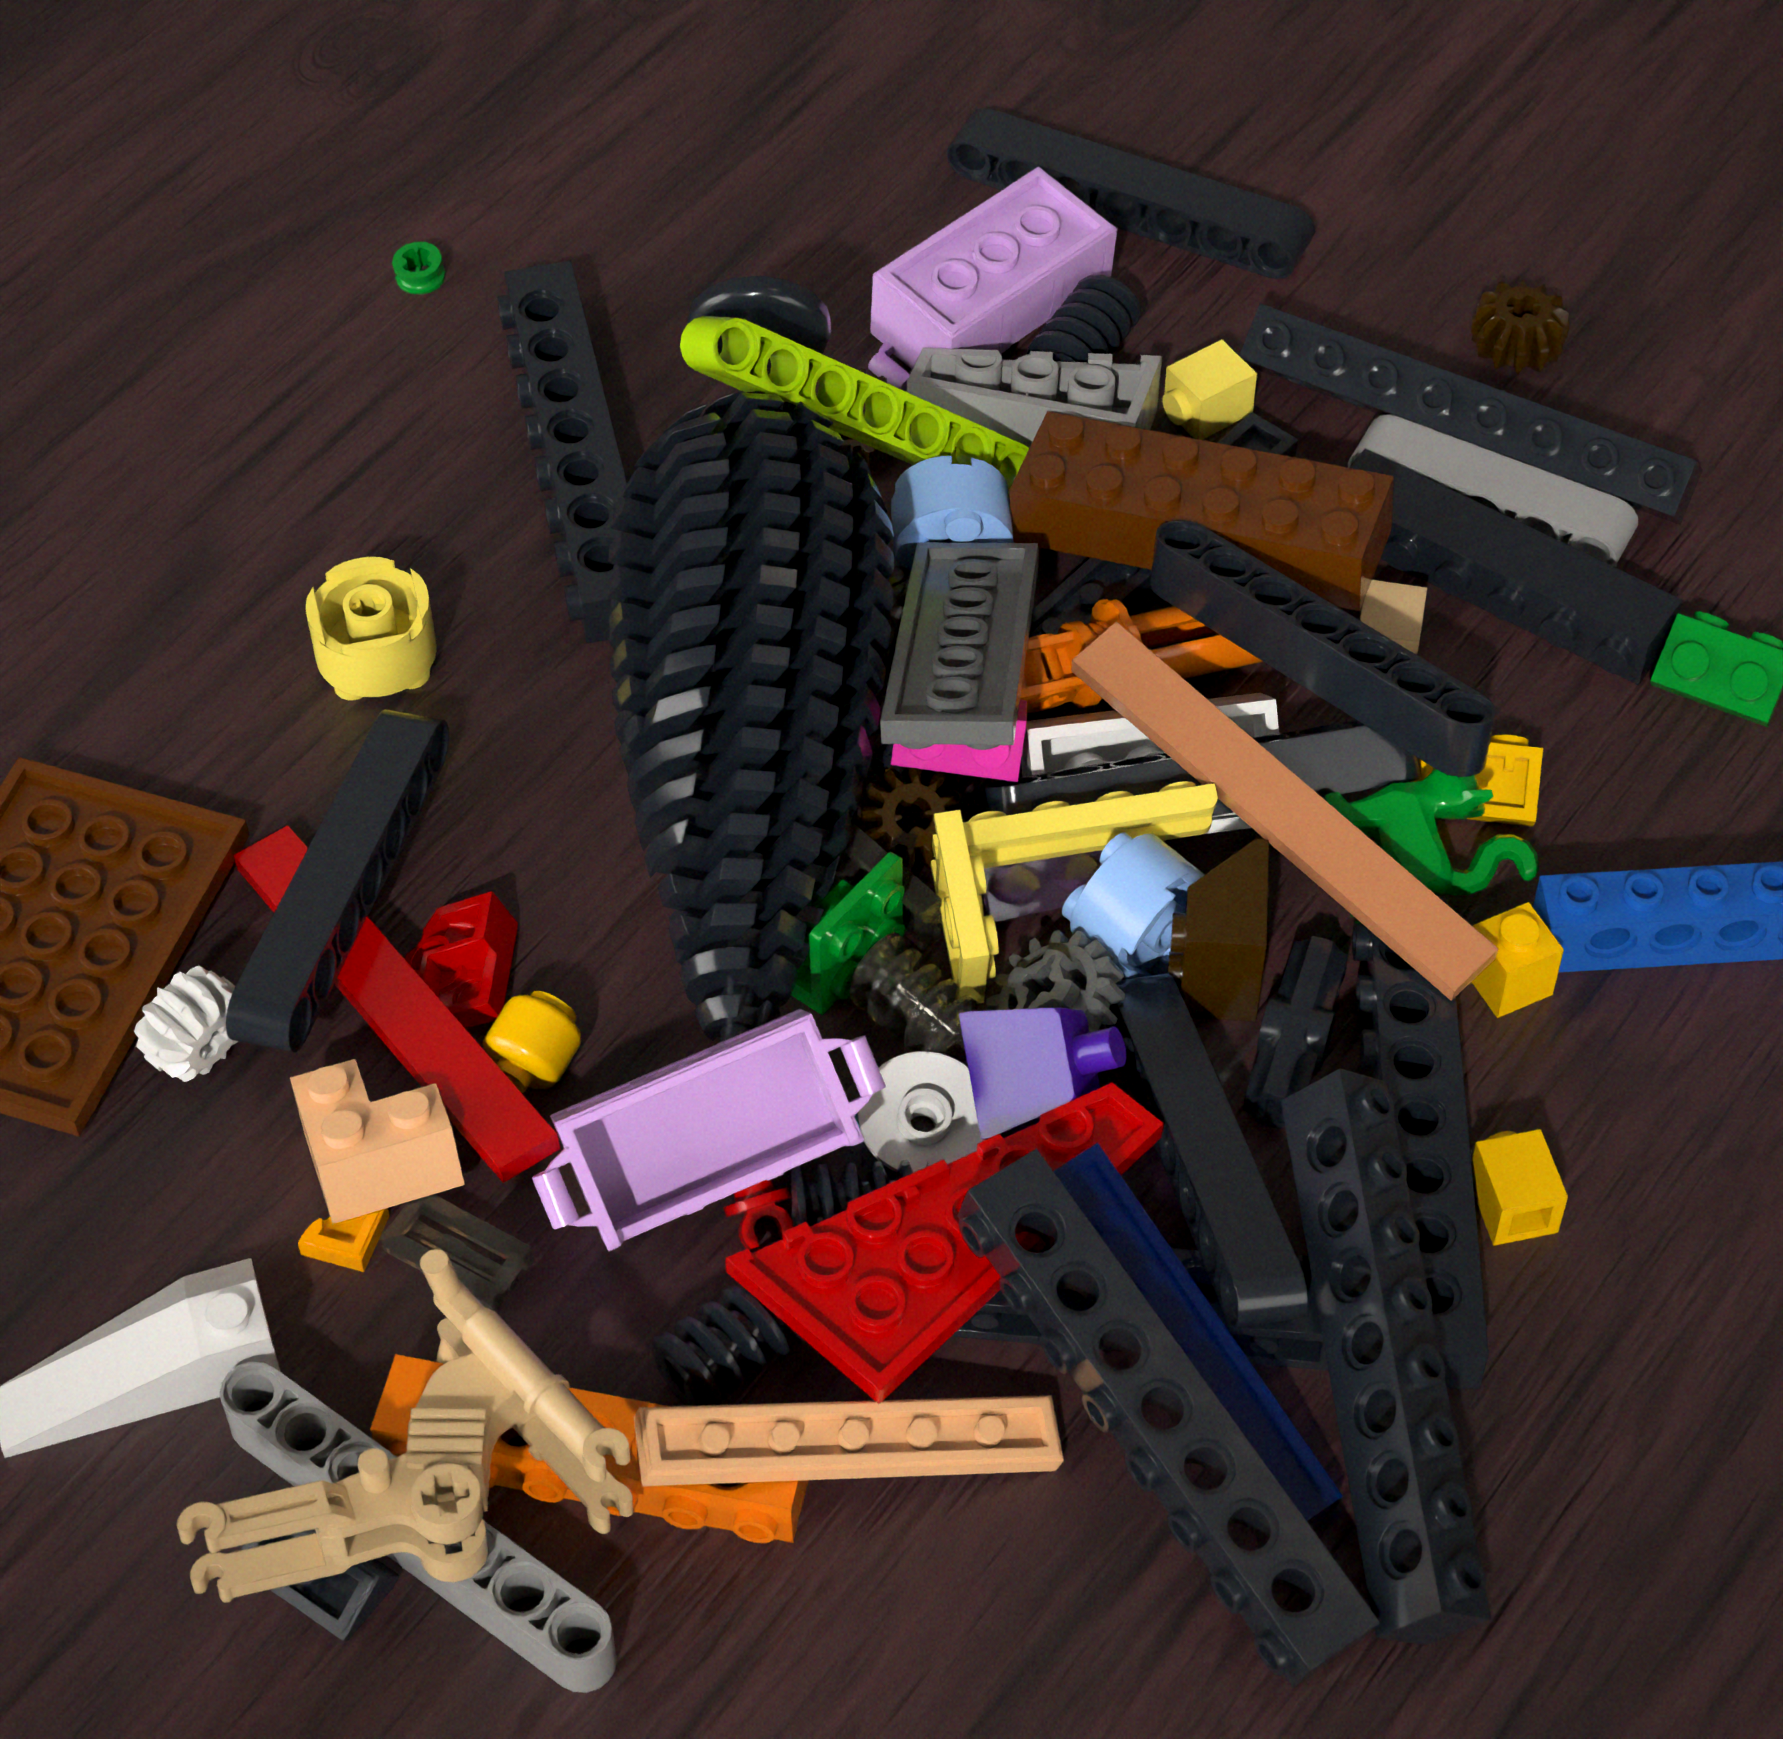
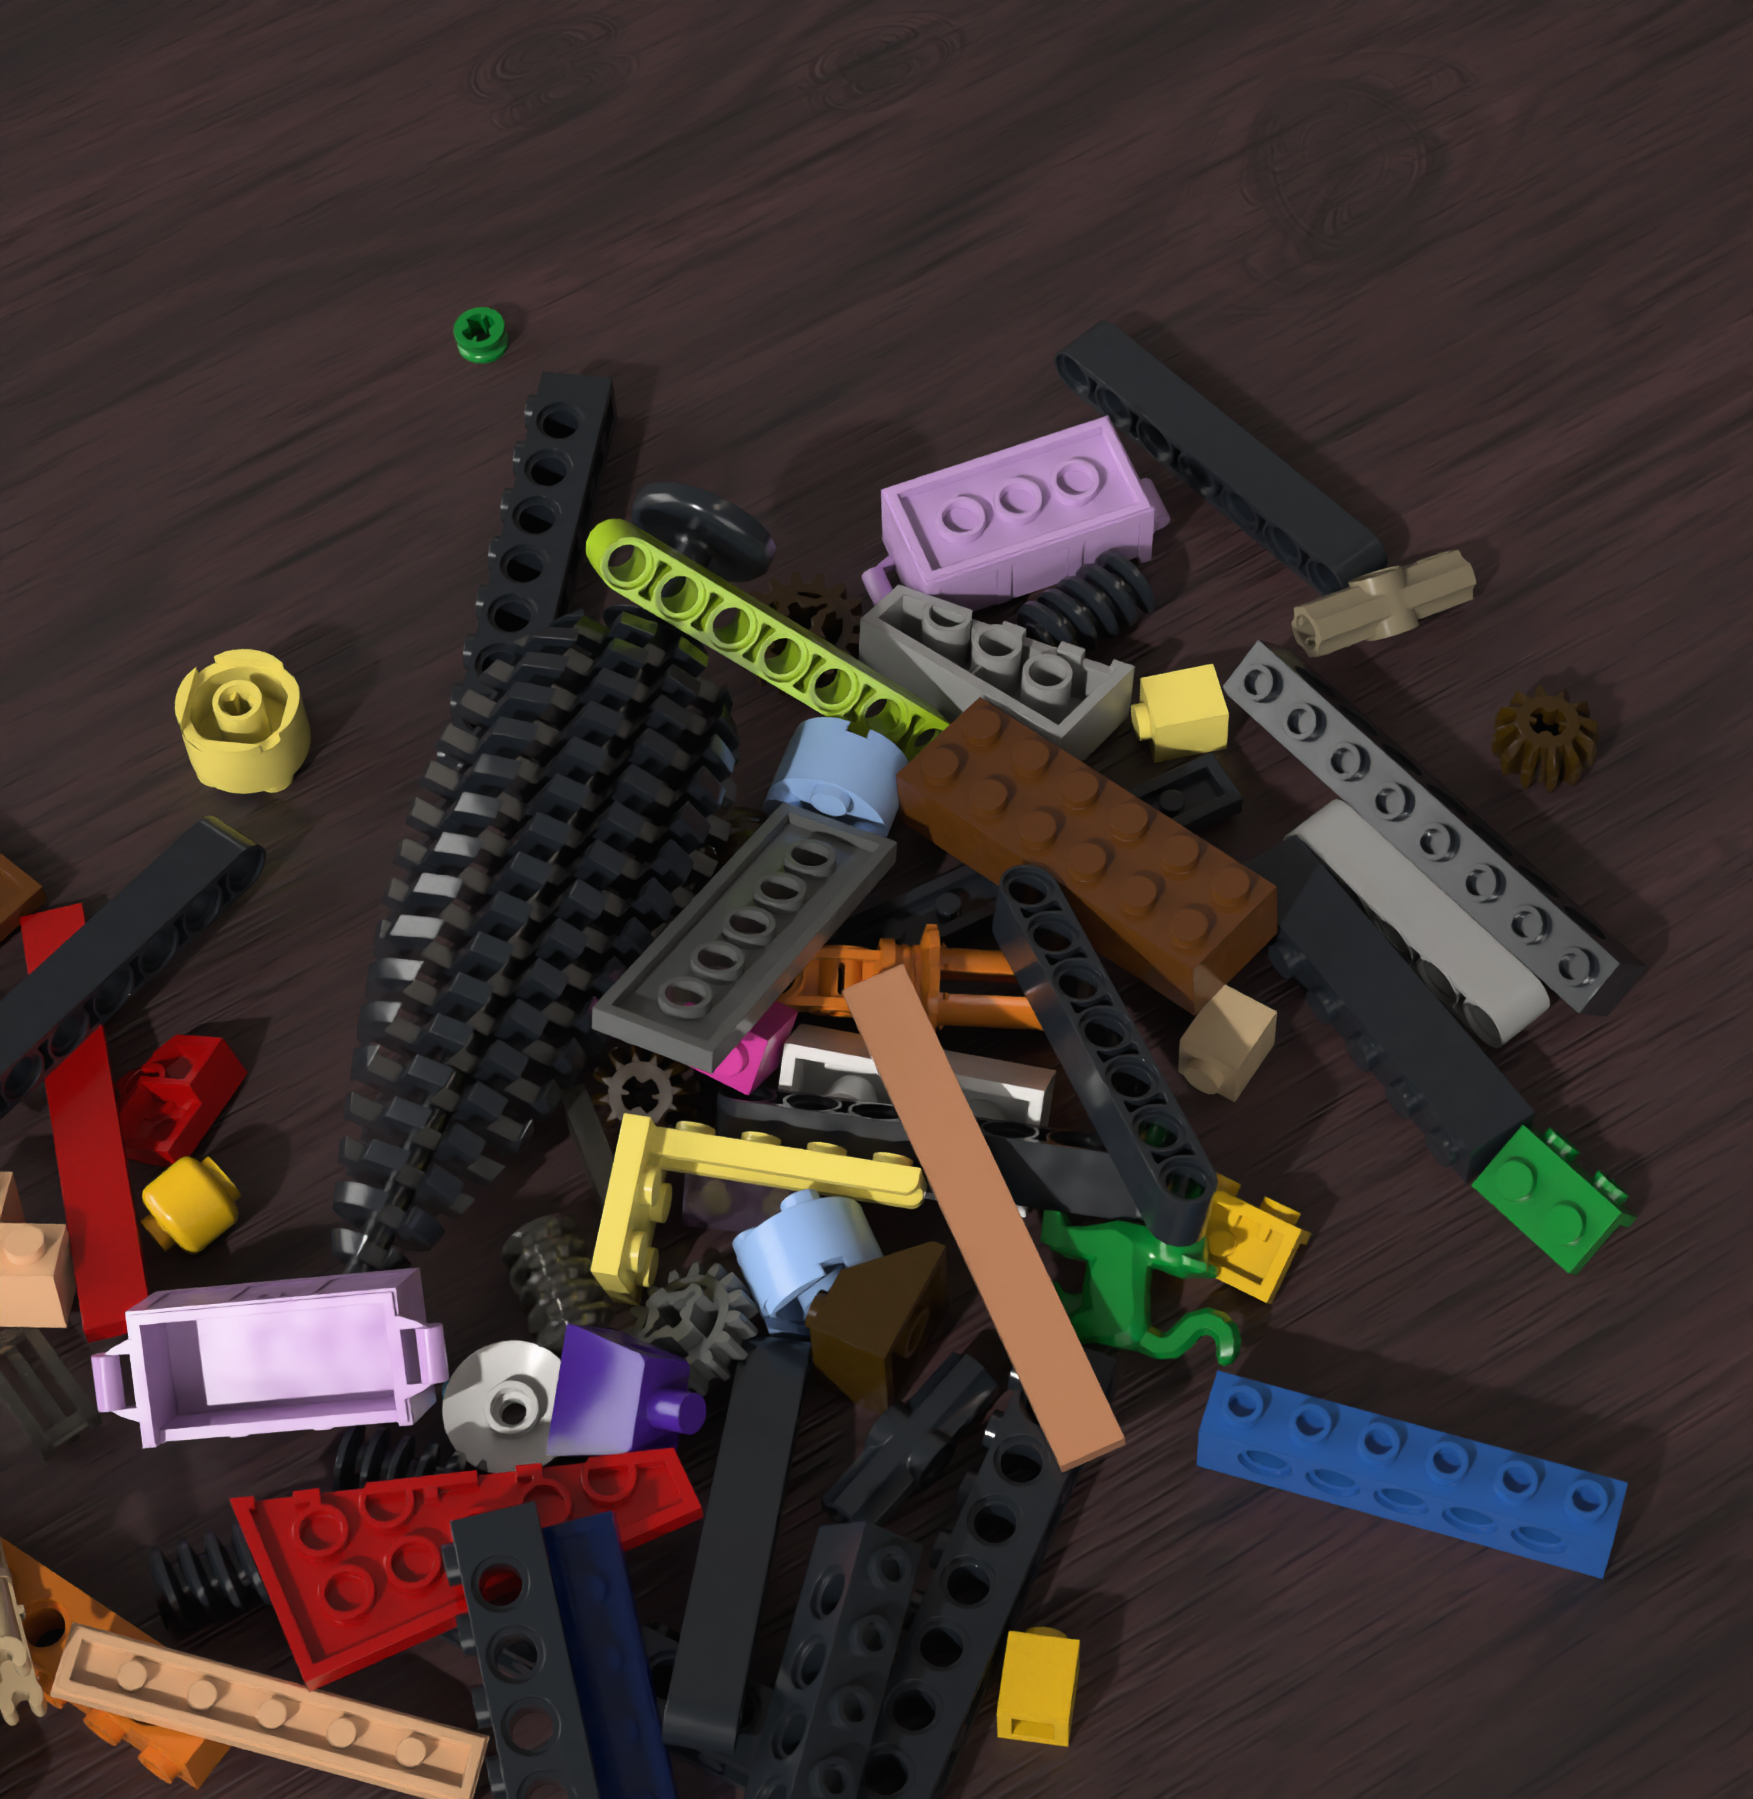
camera: 25 degrees right, 5 degrees up
red plate [724,1179,793,1250] -> none
green bracket [791,852,905,1015] -> none
yellow brick [1472,902,1564,1018] -> none
none -> dark tan piece [1291,550,1477,658]

